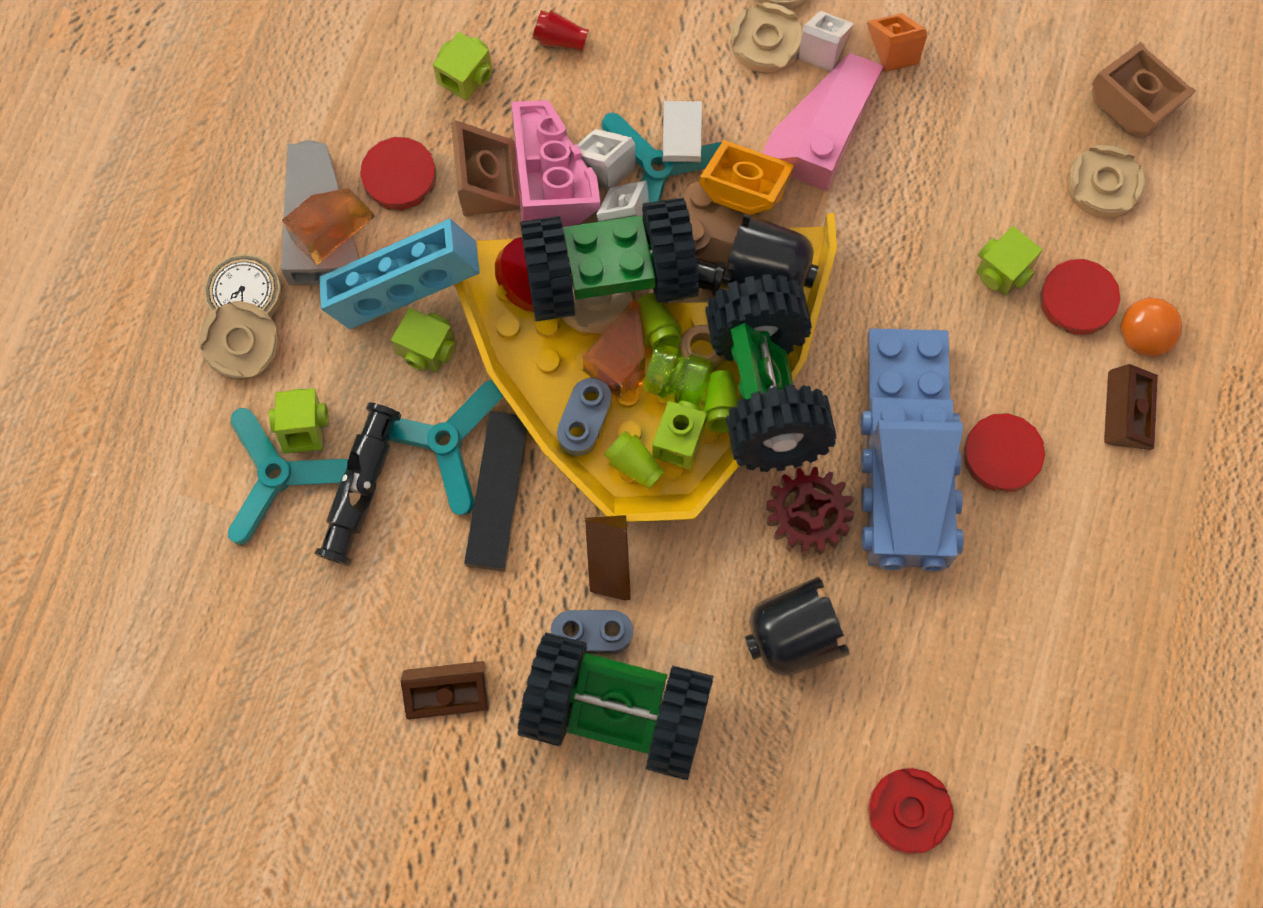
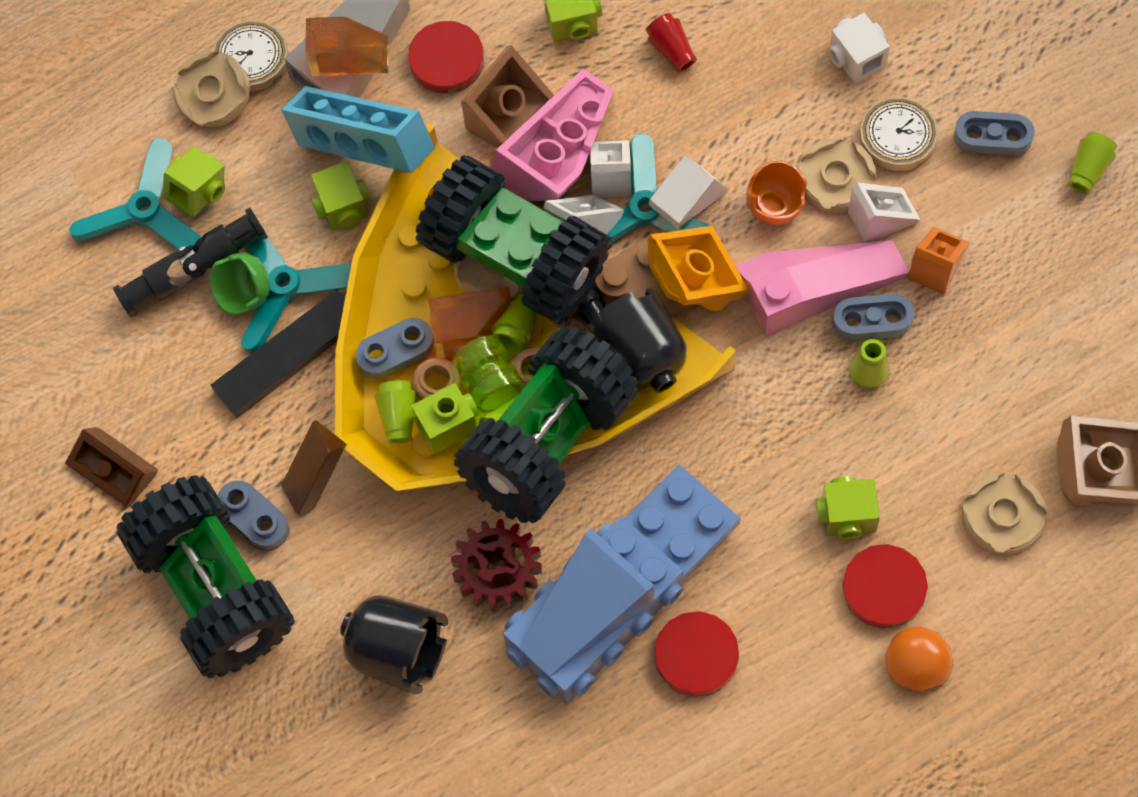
camera: 45 degrees right, 5 degrees down
reddish brown slope [1104,364,1158,450] -> none
none -> bright green hair [210,252,270,315]
none -> medium nougat piece [412,357,462,400]
none -> orange hair [746,160,807,226]
none -> sand blue plate [832,294,914,341]
none -> lime cone [849,339,890,388]

